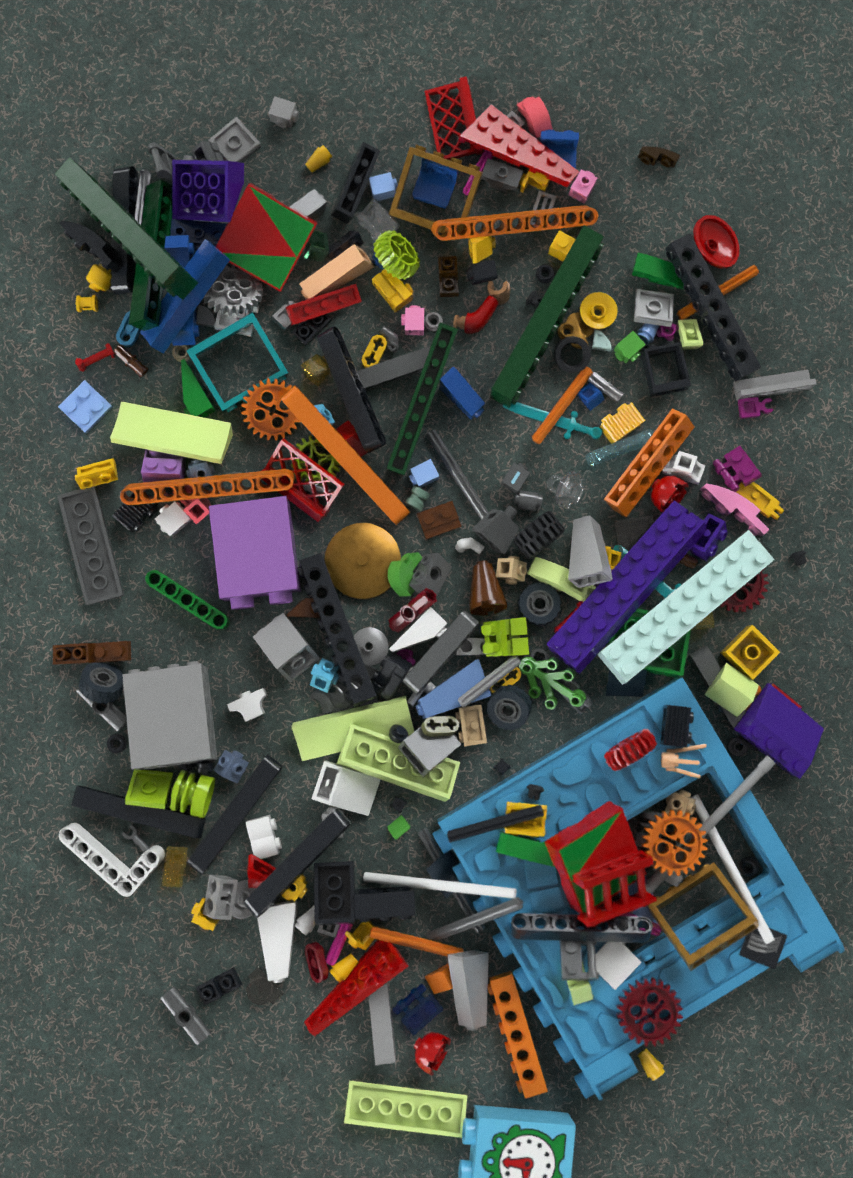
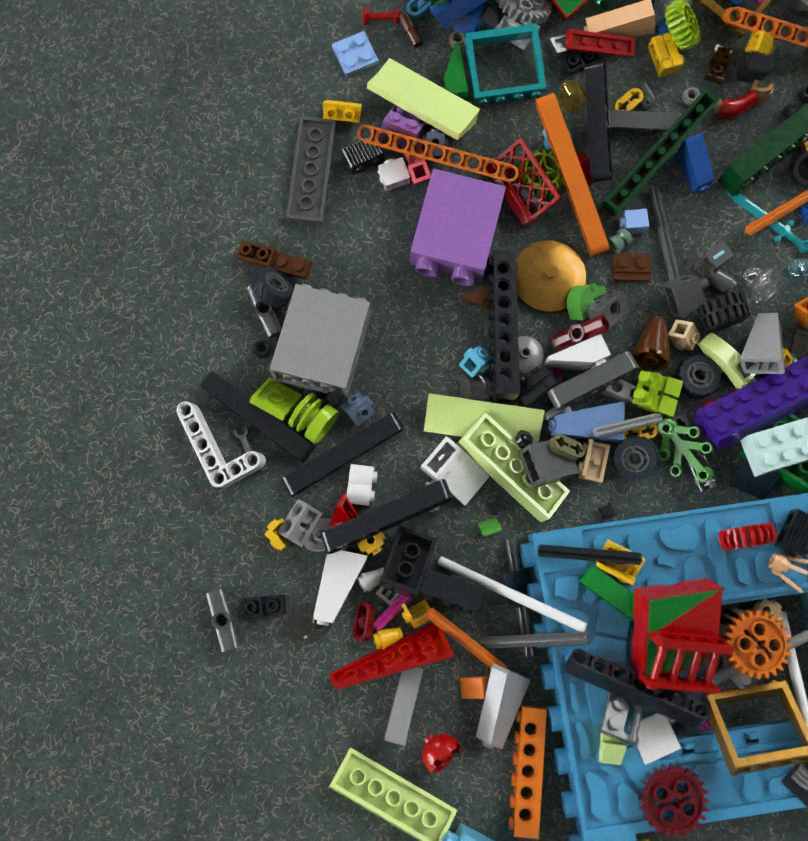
camera: 25 degrees right, 5 degrees down
green beam [145,570,230,630] -> none
clear yellow slope [161,846,188,887] -> none
white brick [227,688,267,722] -> none
orange gear [241,378,301,440] -> none
light grey slope [253,613,320,682] -> none
clear blue plate [392,983,444,1036] -> none
bright pink brick [401,305,424,335] -> none
white arm [455,537,484,554] -> none
black piece [527,784,544,800] -> none

